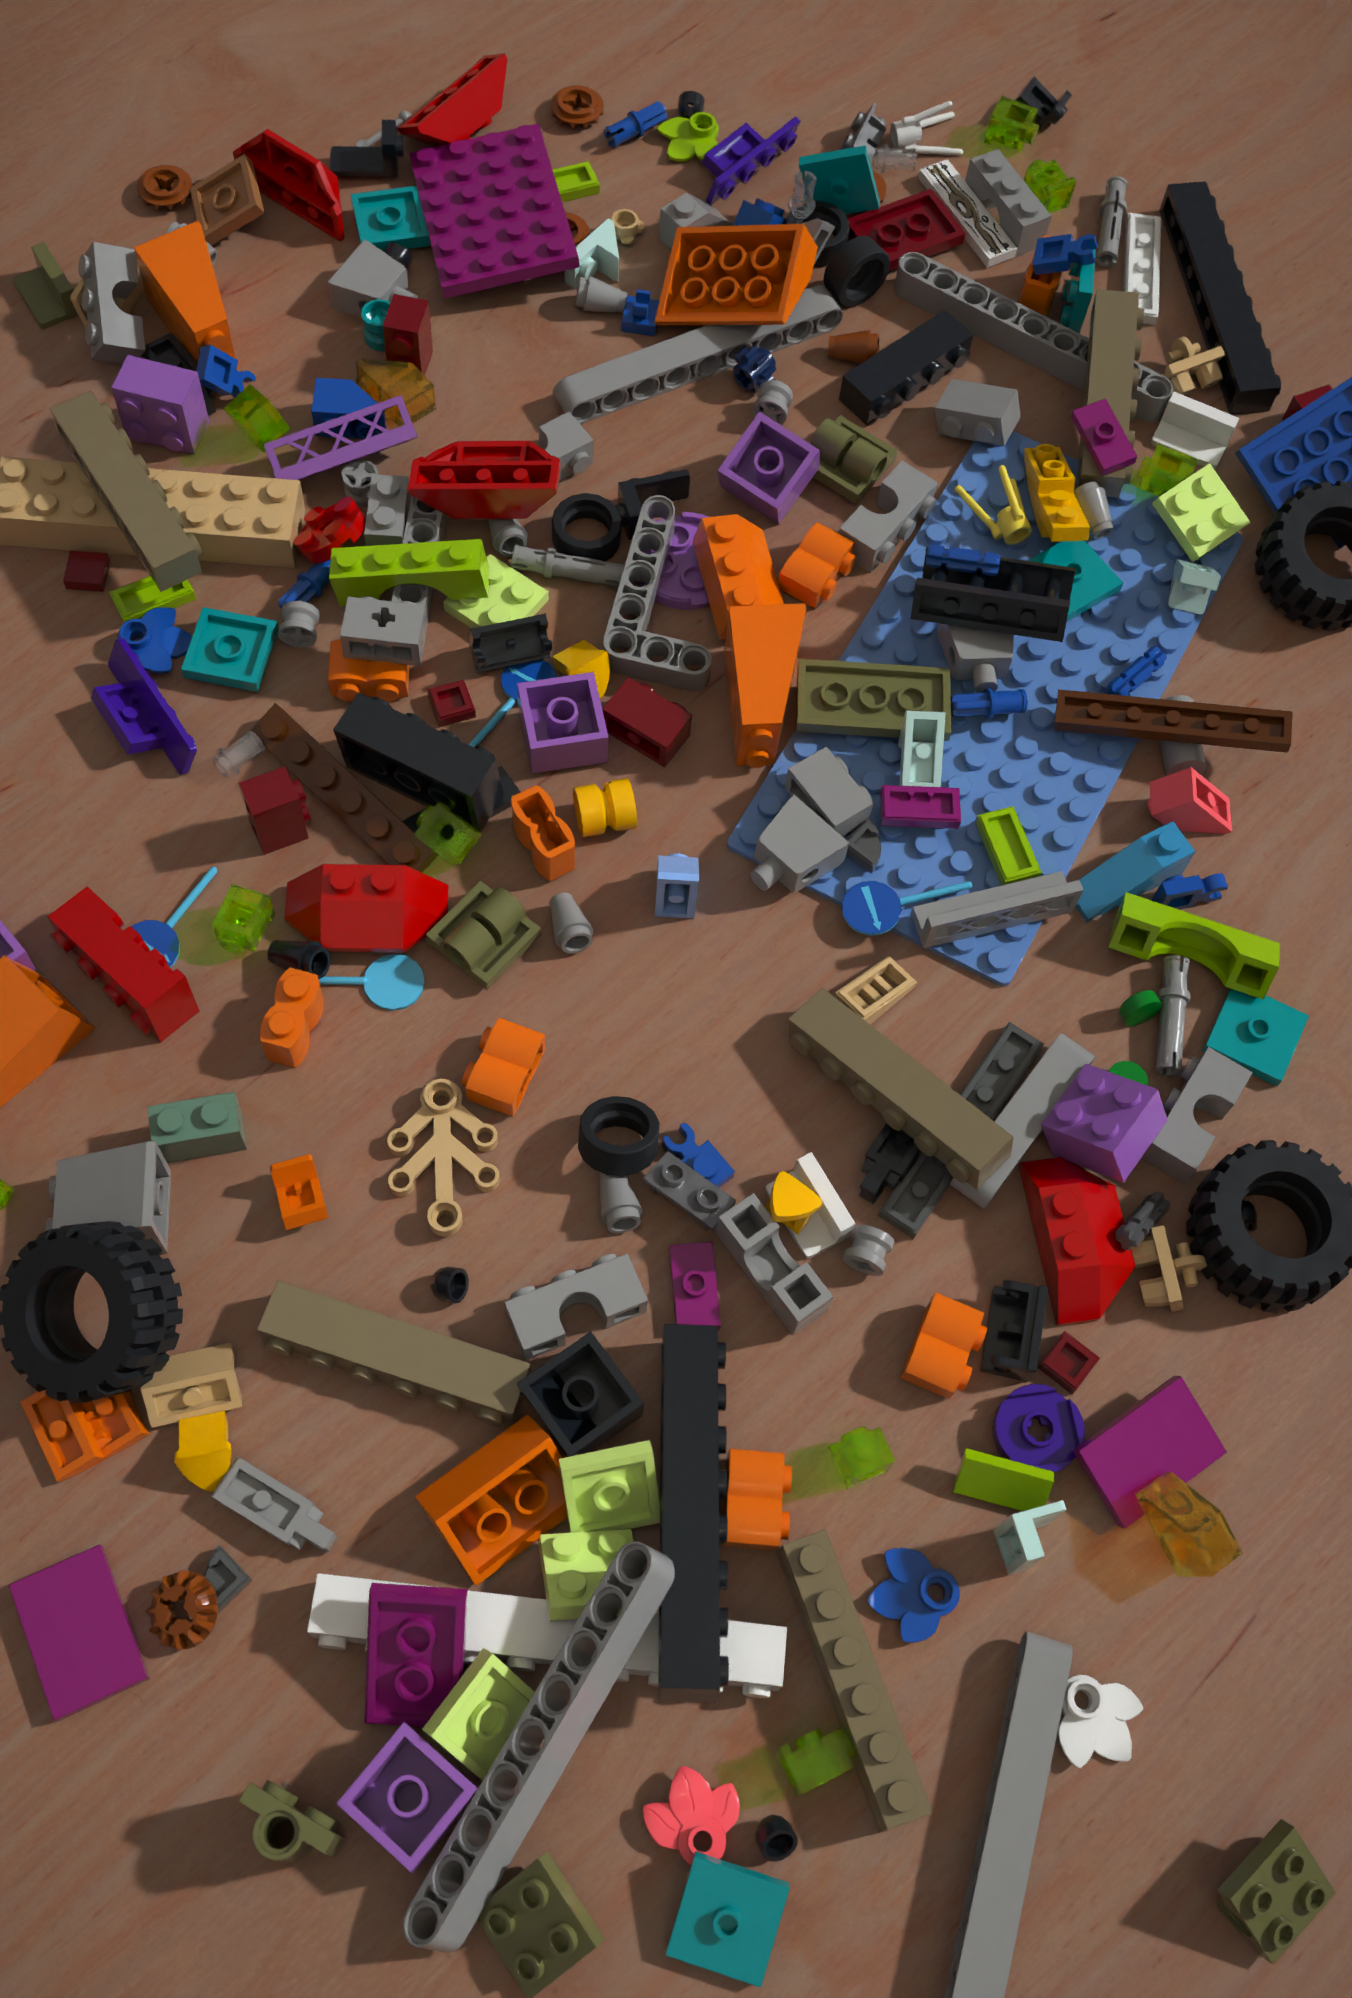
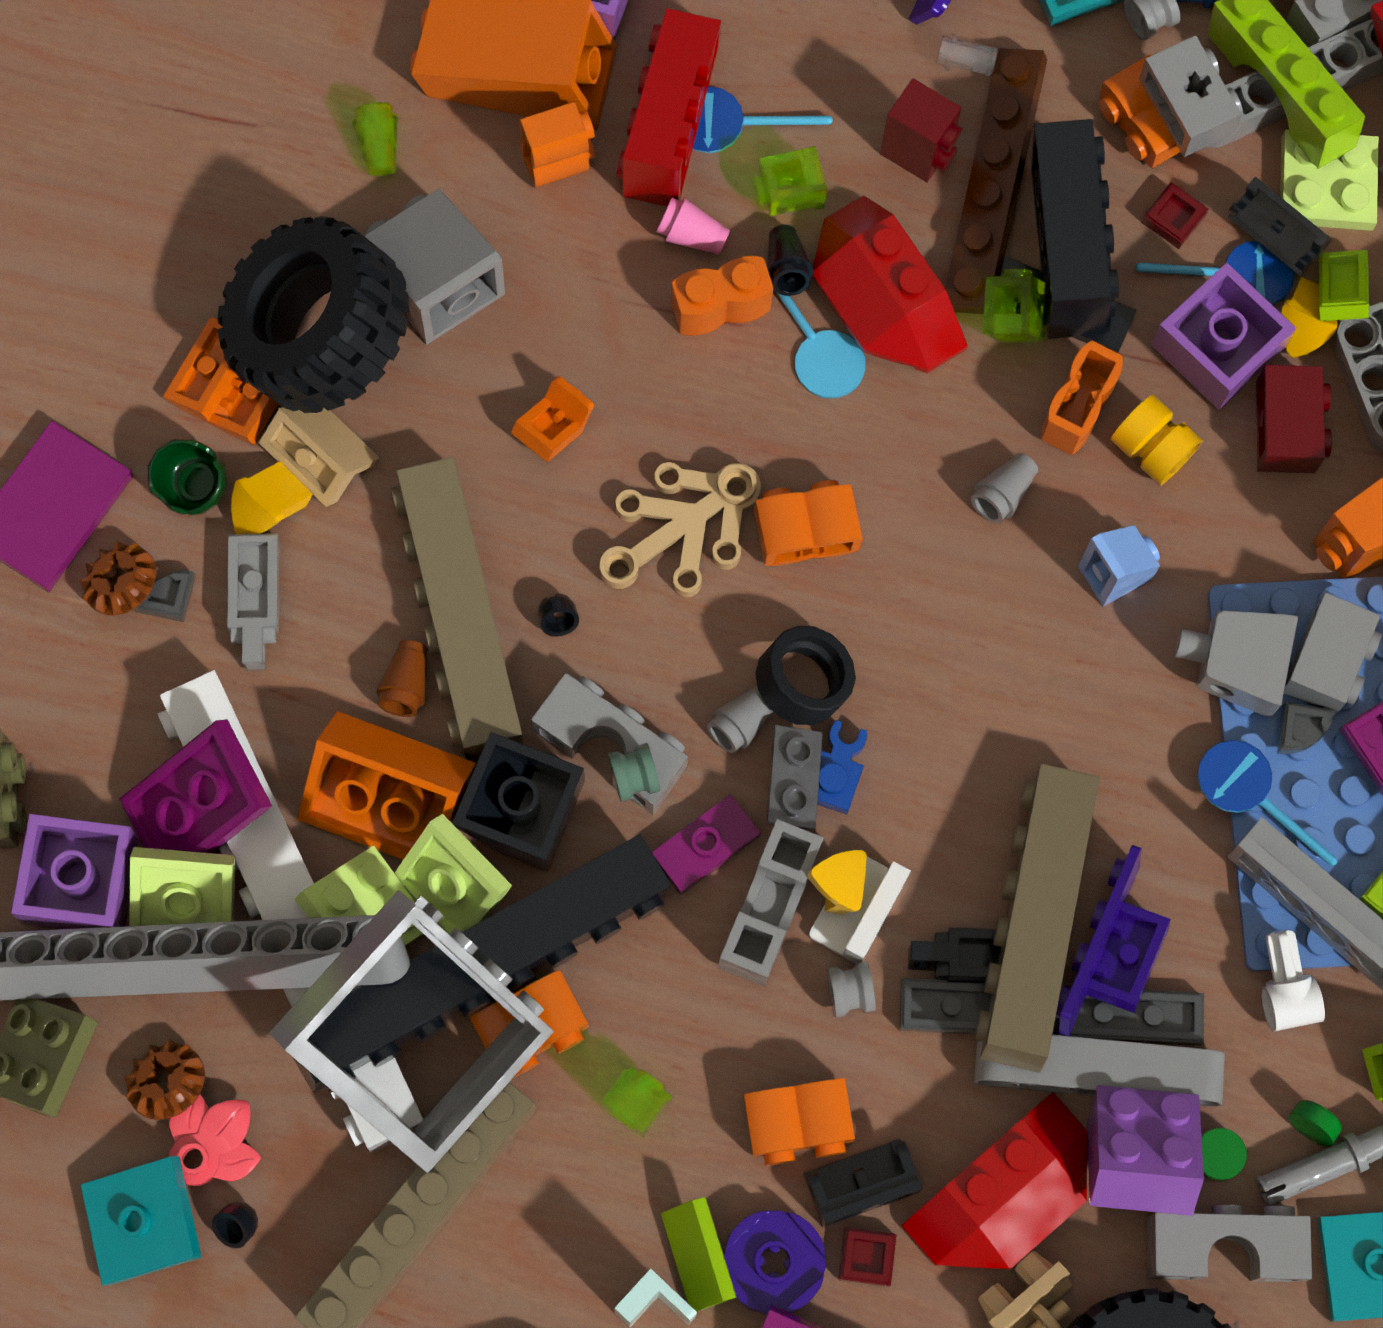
camera: 60 degrees right, 10 degrees up
sand green brick [147,1092,247,1163] -> none
olive plate [426,880,541,990] -> none
clear neon green brick [775,1728,854,1797] -> none
tan slope [834,956,917,1025] -> none
blue plate [868,1548,960,1643] -> none
dark grey axle [1115,1192,1170,1250] -> none
none -> dark orange gear [124,1039,205,1120]
none -> dark green hair [148,439,227,515]
none -> light grey window [269,890,554,1173]
none -> dark orange cone [376,640,428,717]
none -> orange brick [519,101,595,188]
none -> sand green wheel [608,743,660,802]
none -> bright pink cone [656,197,730,255]
none -> dark purple bracket [1056,845,1171,1037]
none -> white axle [1261,930,1325,1032]
none -> lime tile [1319,250,1369,321]

